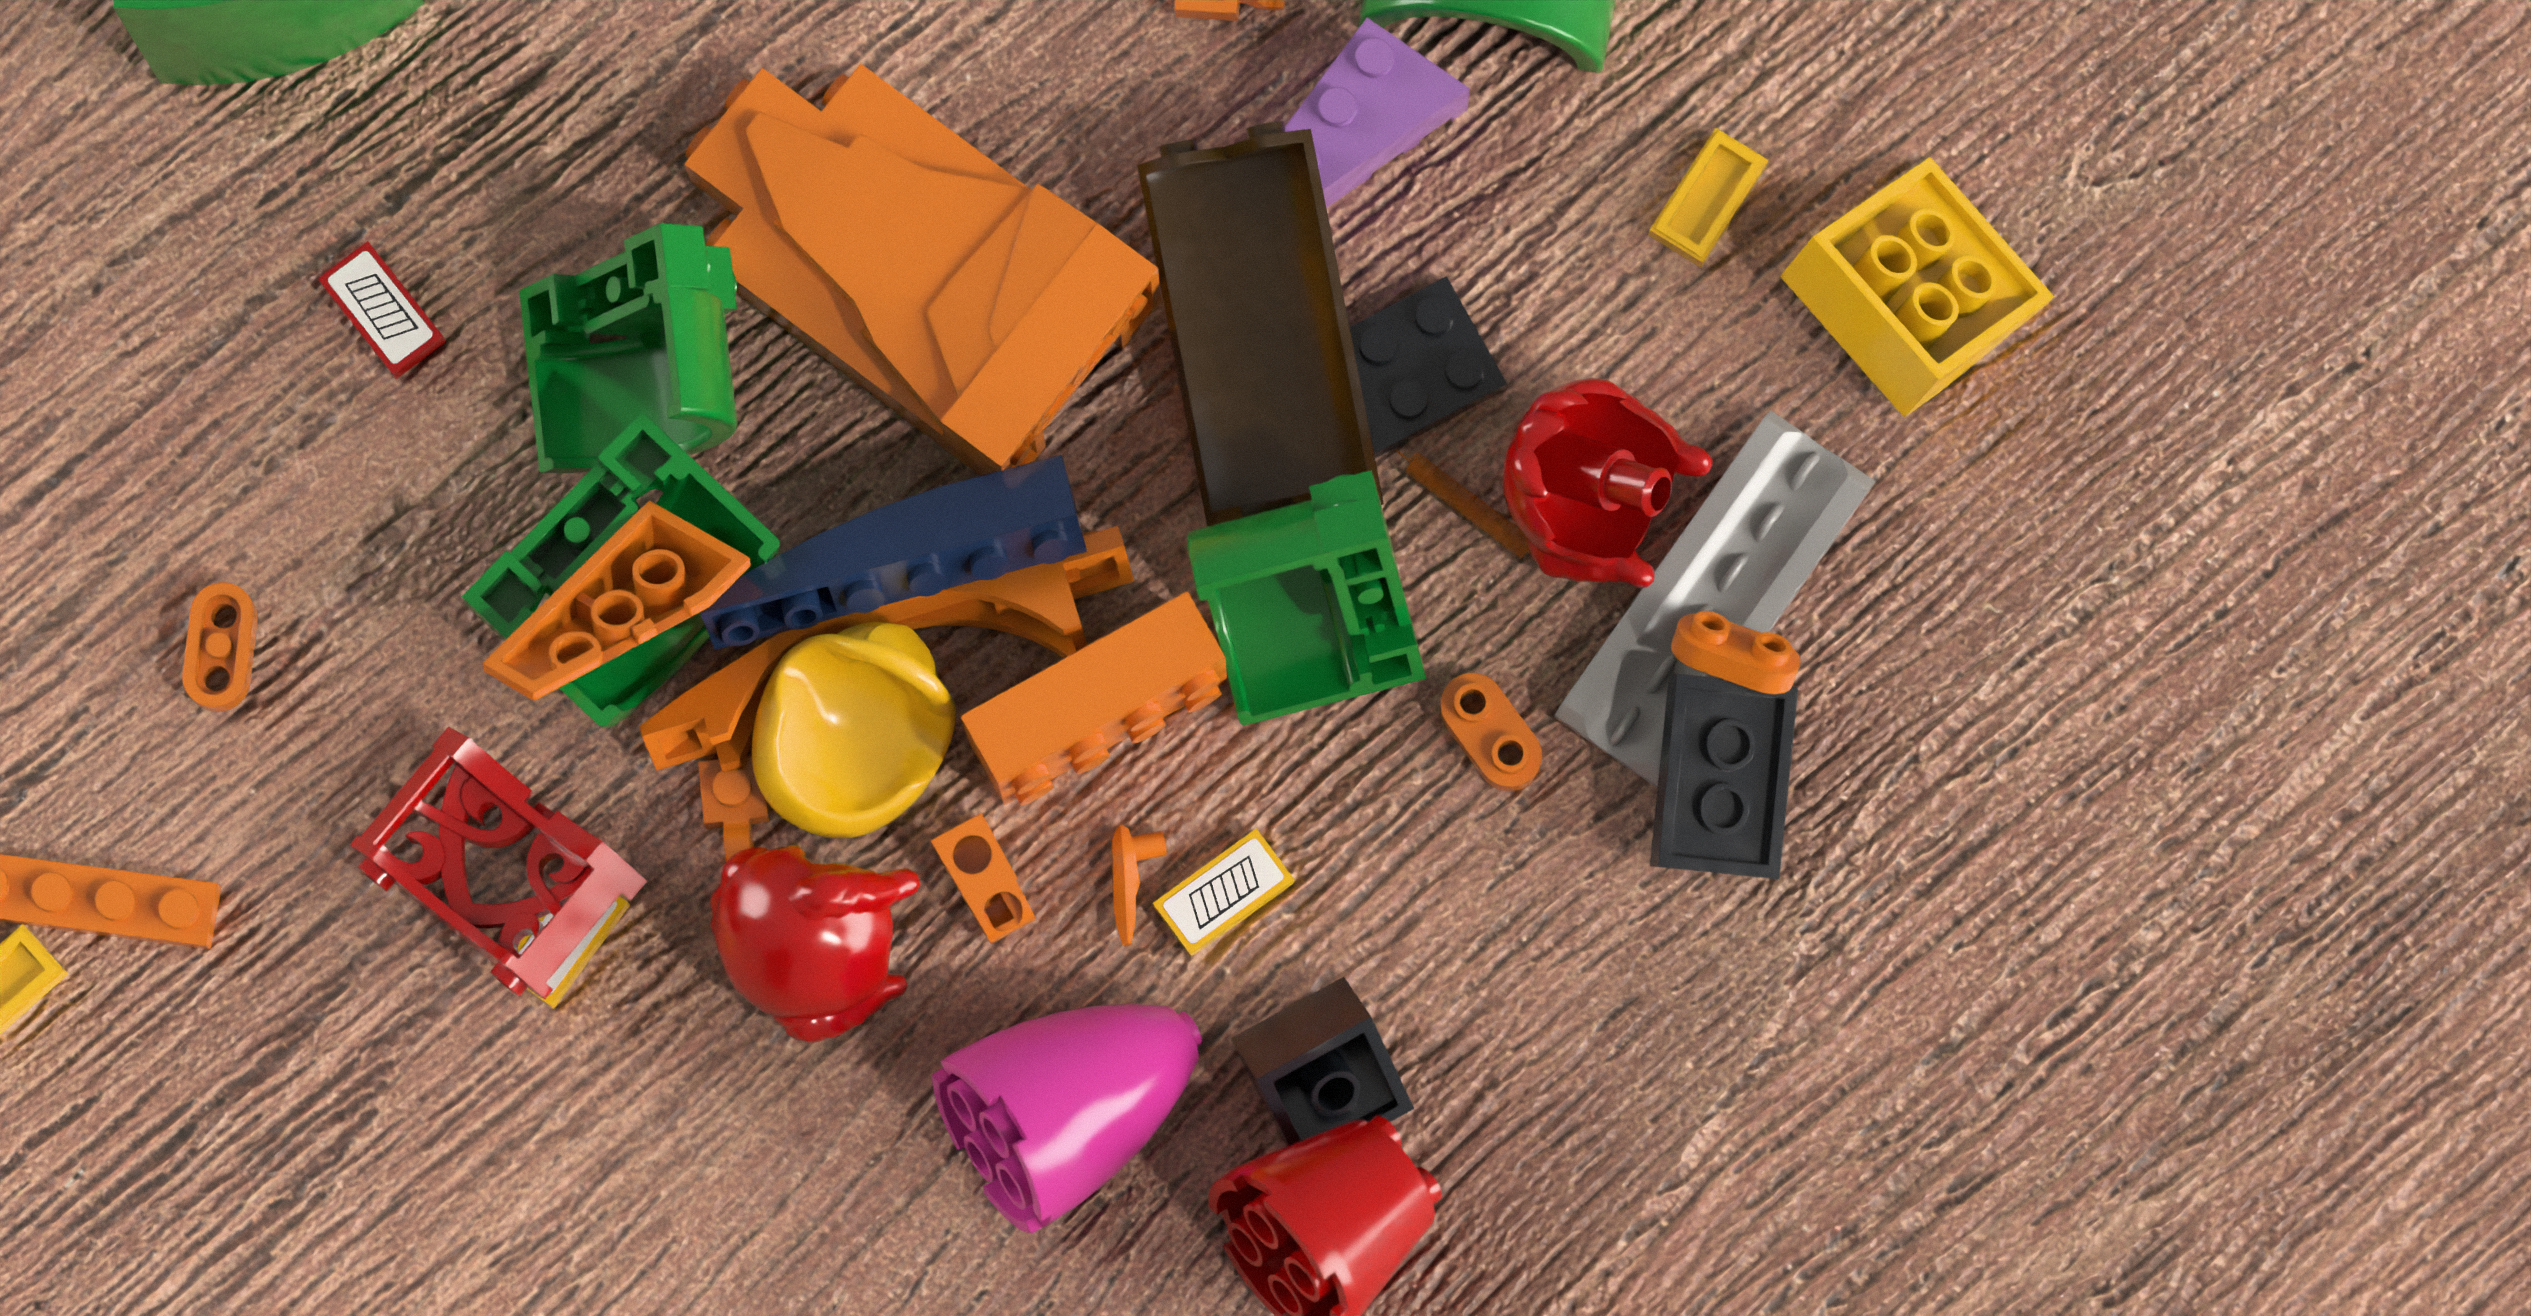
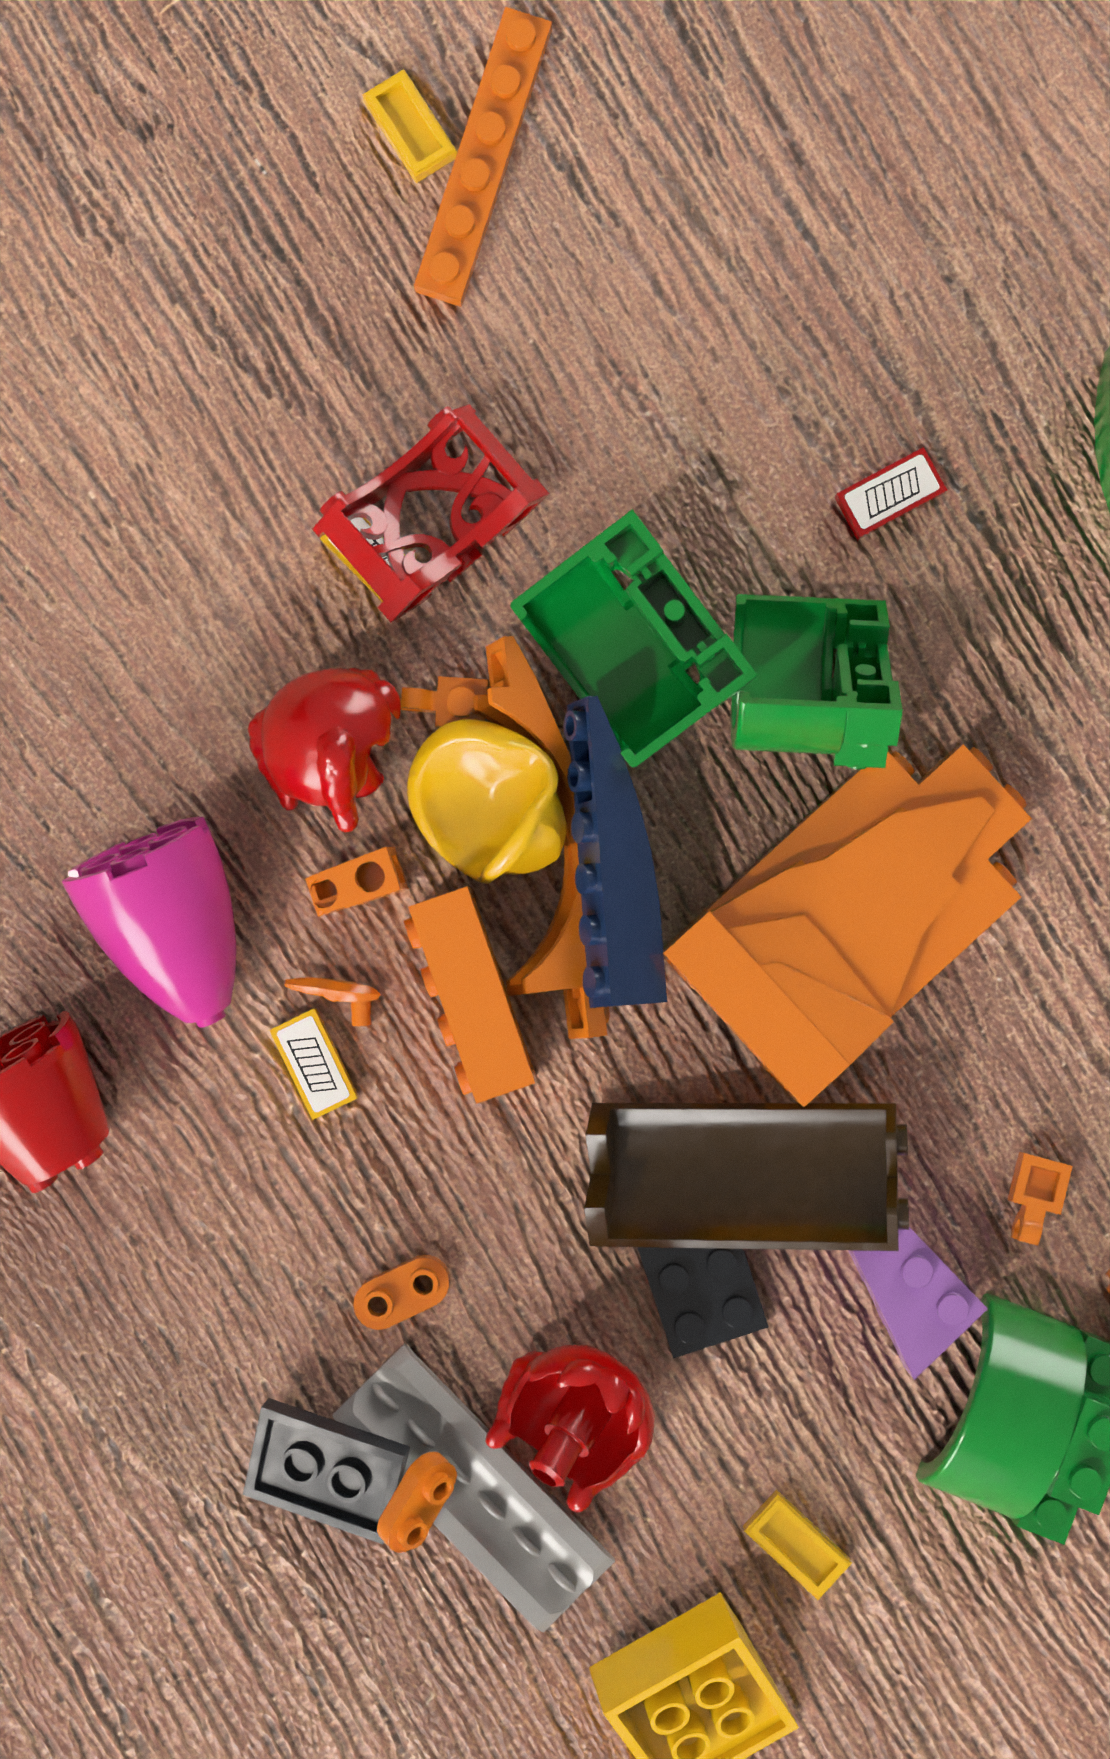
camera: 100 degrees right, 10 degrees up
orange plate [182,582,258,712] -> none
orange wedge [482,500,751,701] -> none
green piece [1187,470,1426,725] -> none
black slope [1230,977,1414,1146] -> none
orange piece [1395,450,1530,559] -> none

